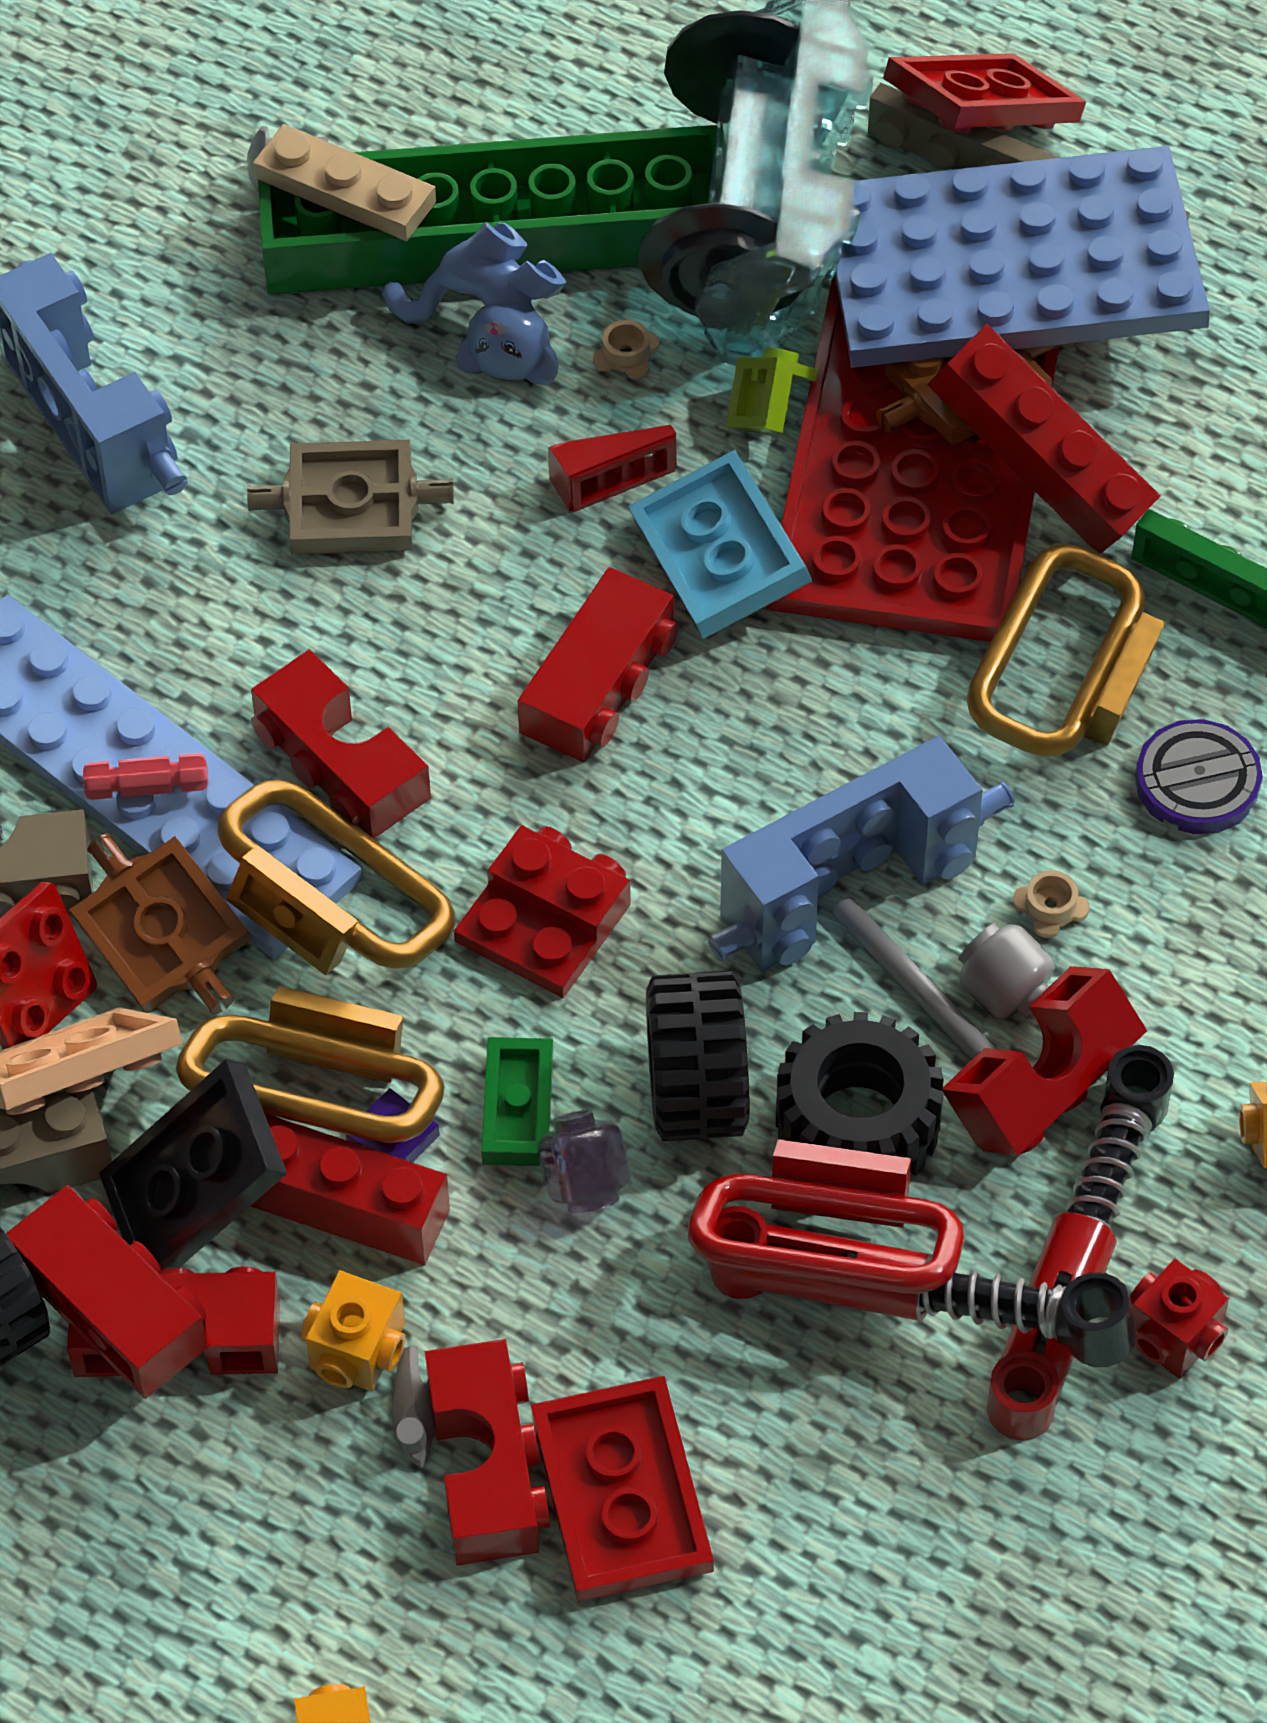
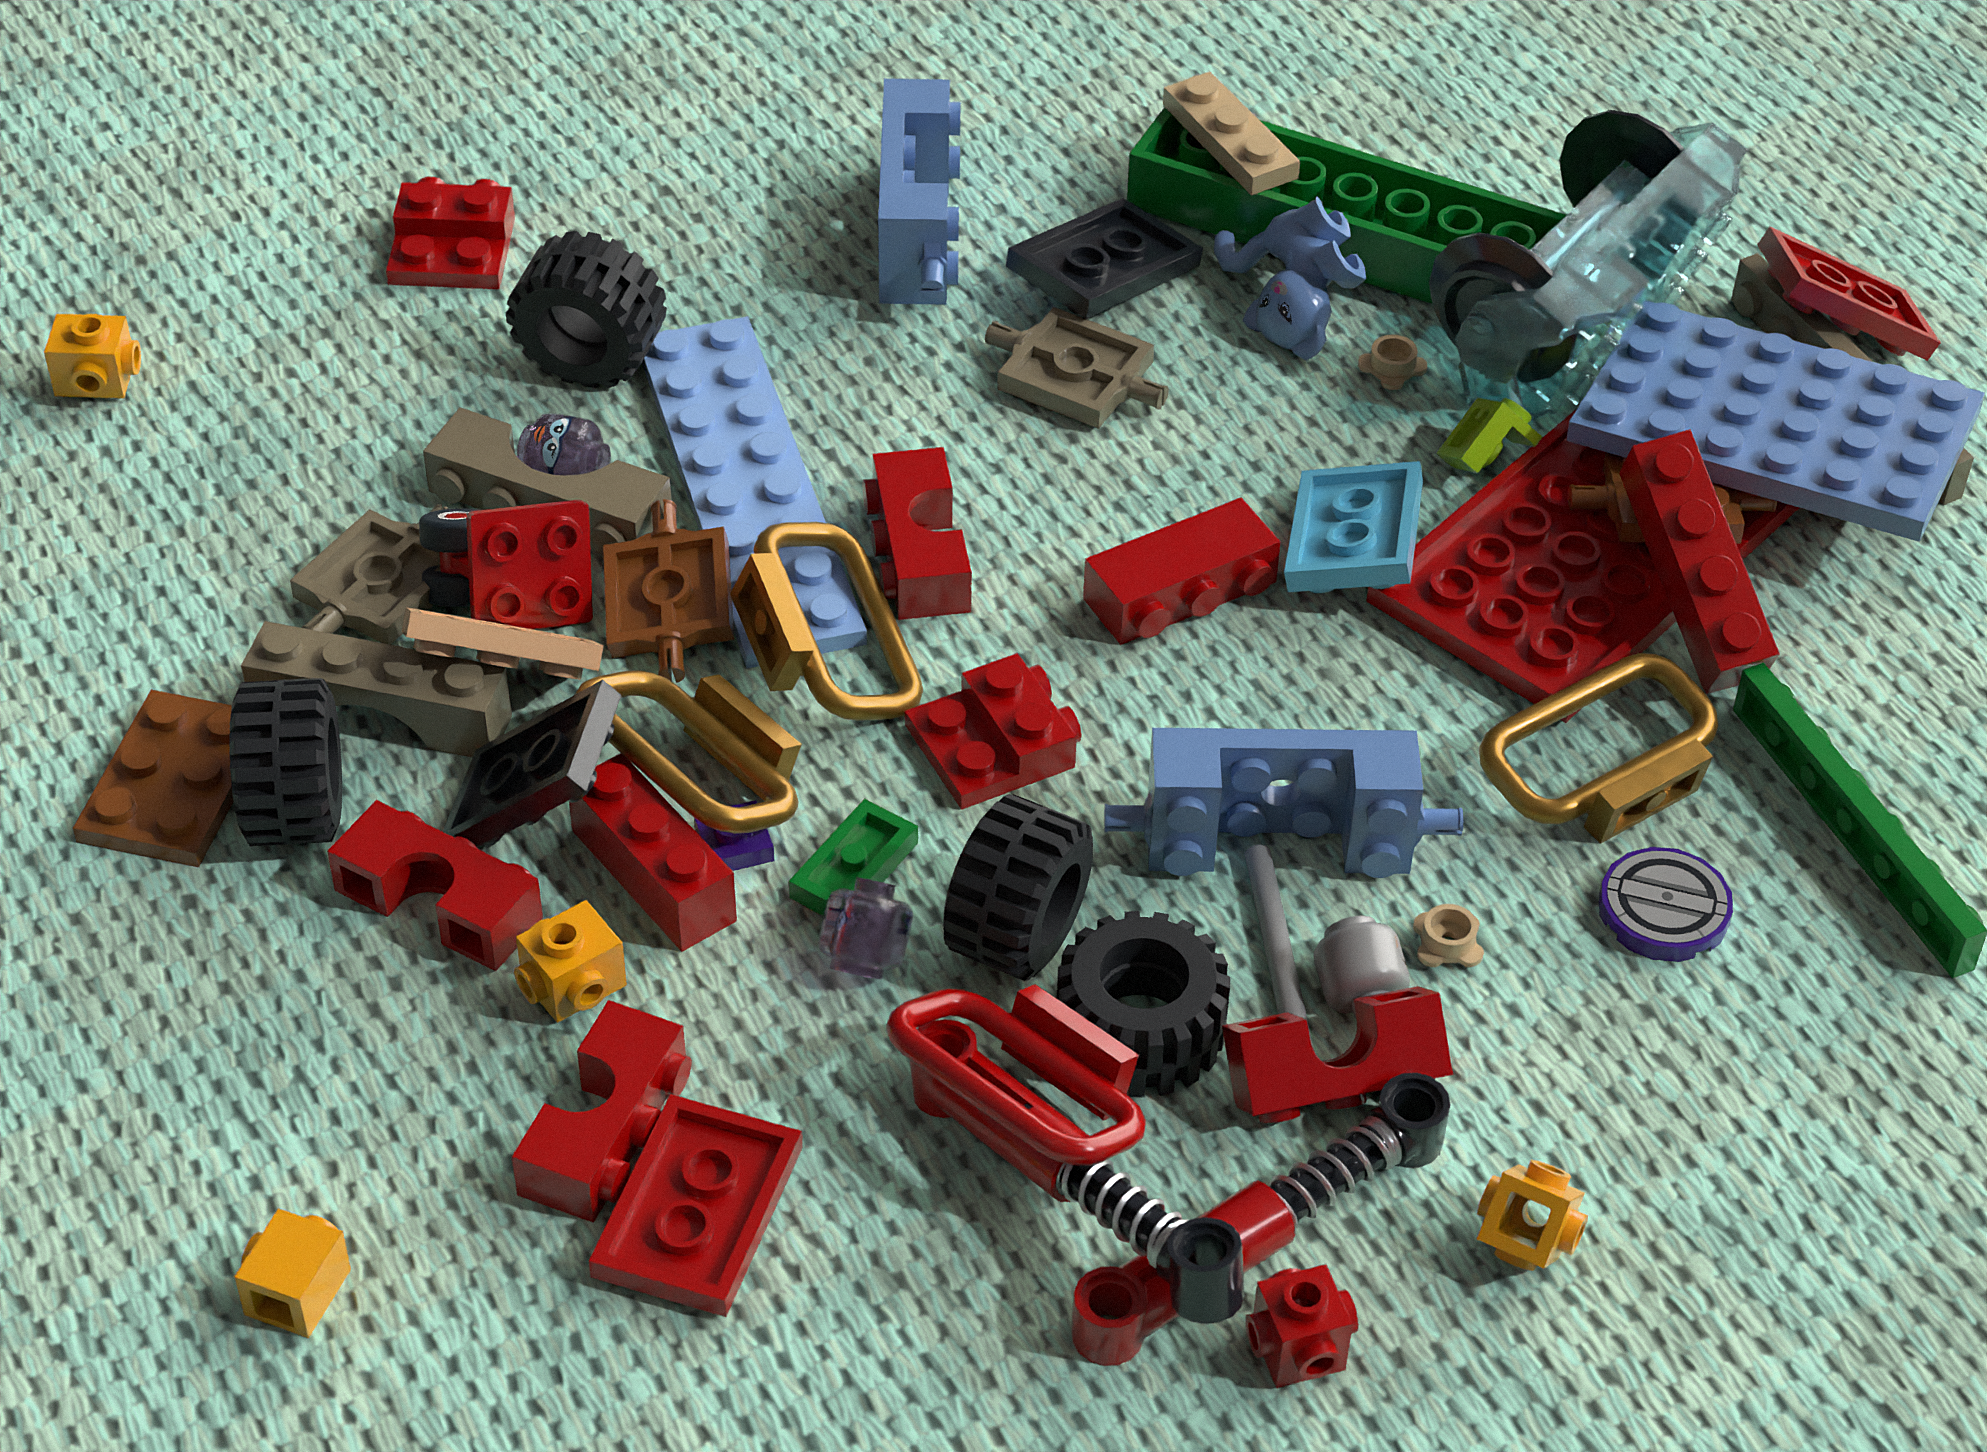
camera: 30 degrees right, 10 degrees down
red brick [6,1184,208,1400] -> none
coral axle [83,753,209,800] -> none
light grey bar [392,1346,434,1468] -> none
red slope [548,425,677,513] -> none
none -> black plate [1005,198,1203,319]

